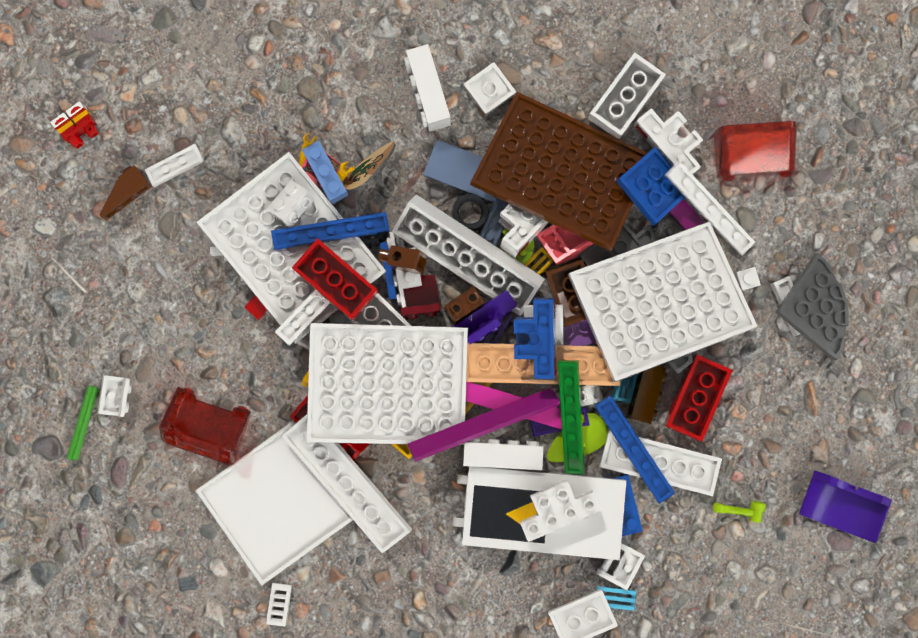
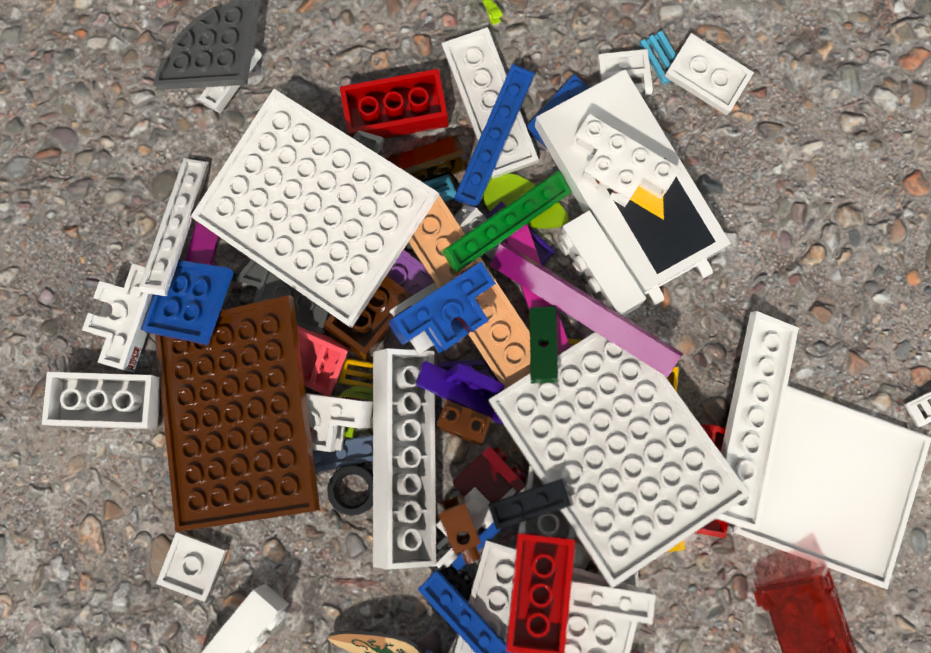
camera: 120 degrees left, 5 degrees down
sand blue tile [423,140,496,203] -> none
clear red windscreen [713,121,797,181] -> none
white brick [734,267,761,291] -> none
none -> black tile [488,478,574,530]
none -> dark green tile [529,306,559,384]

